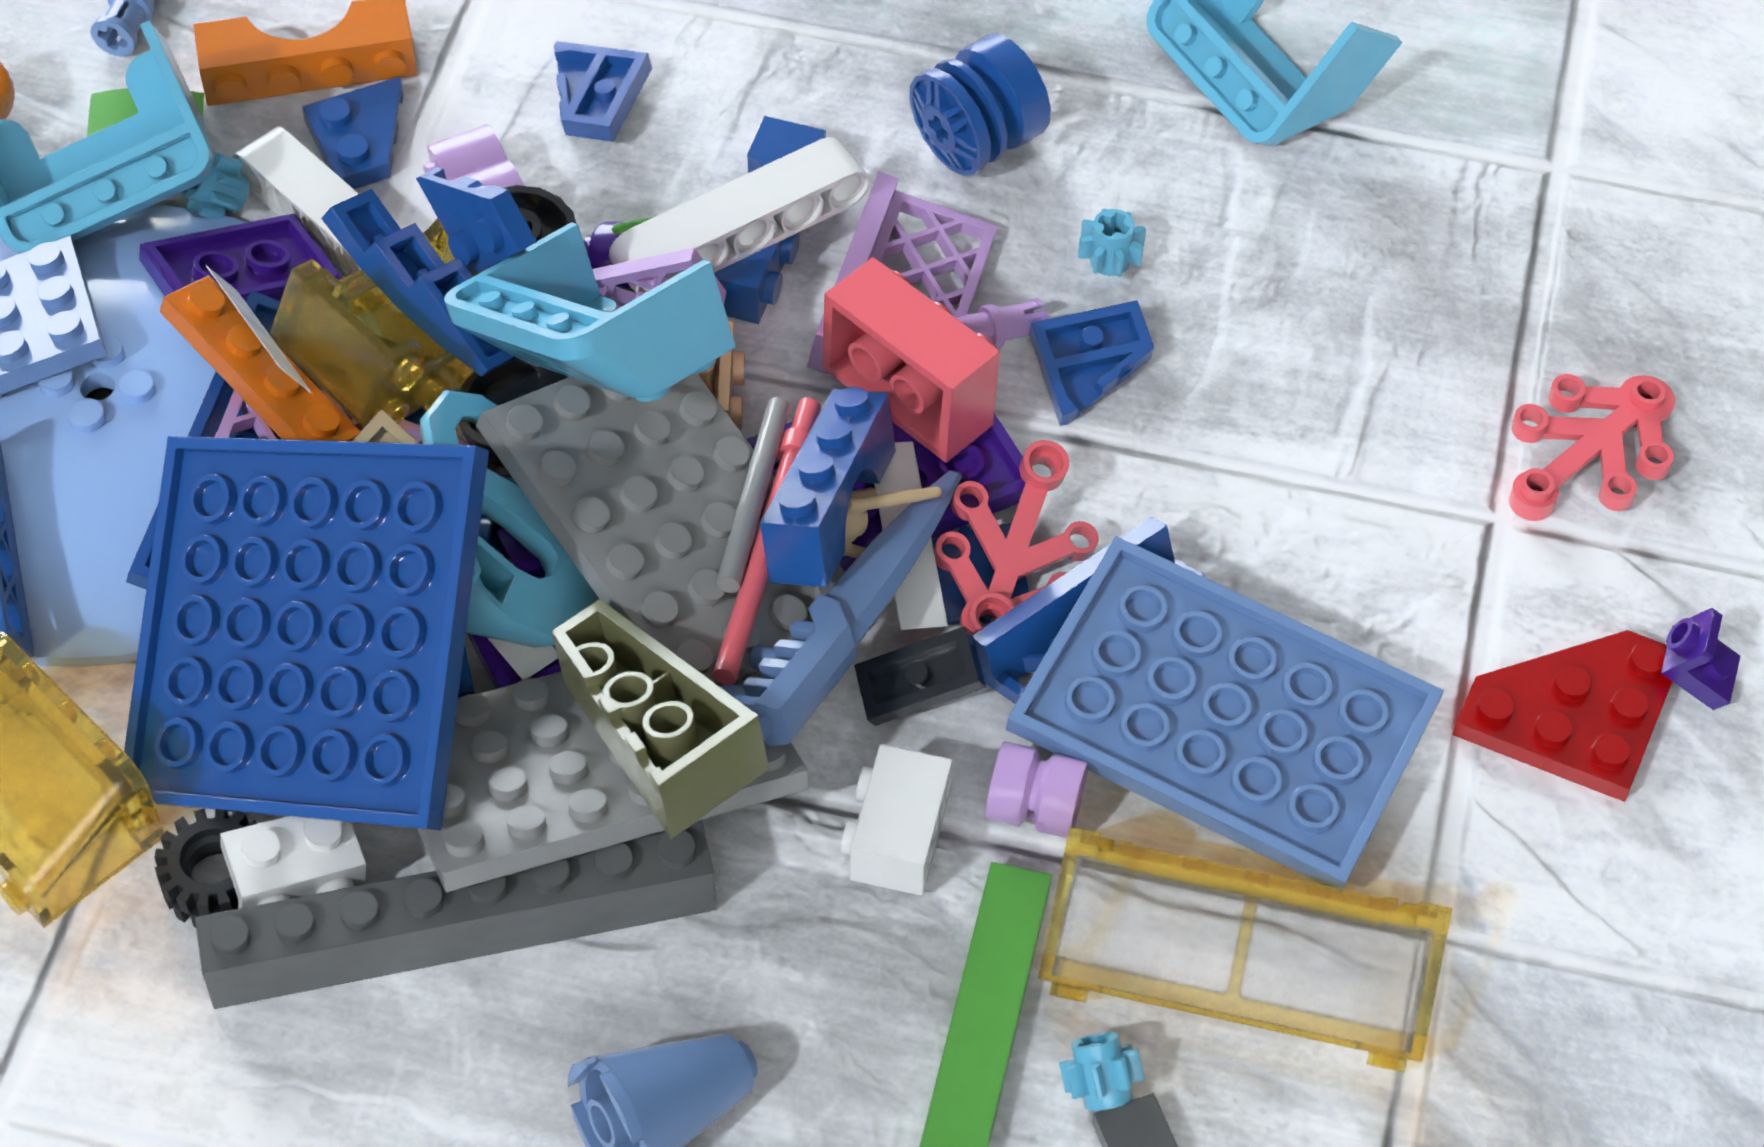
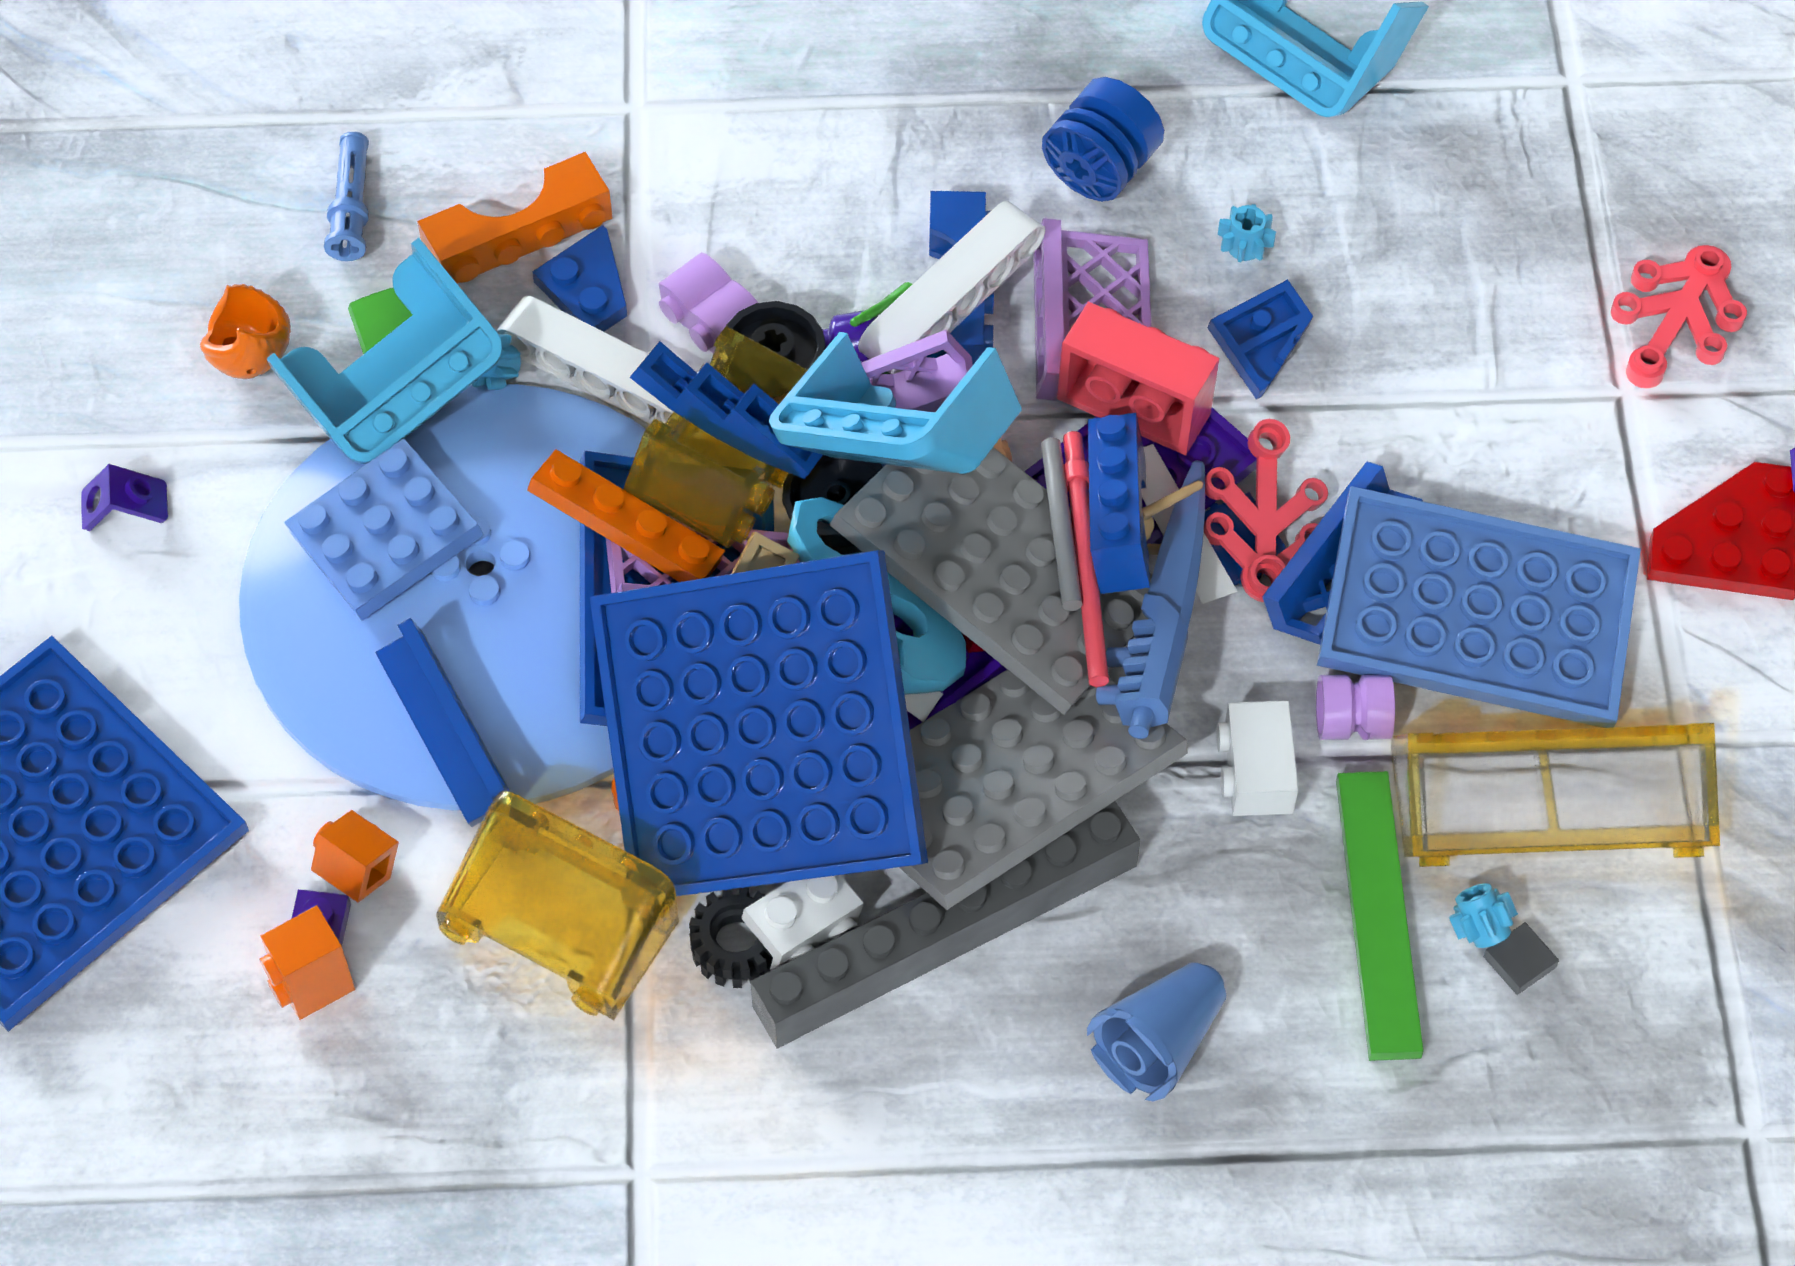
camera: 15 degrees left, 5 degrees up
dark purple tile [139,214,343,304] -> none
white sticker [206,266,312,394] -> none
blue wing [416,167,537,275] -> none
olive wedge [551,599,769,839] -> none
blue wing [553,41,652,142] -> none
black plate [854,626,987,726] -> none
lavender pin [956,298,1048,349] -> none

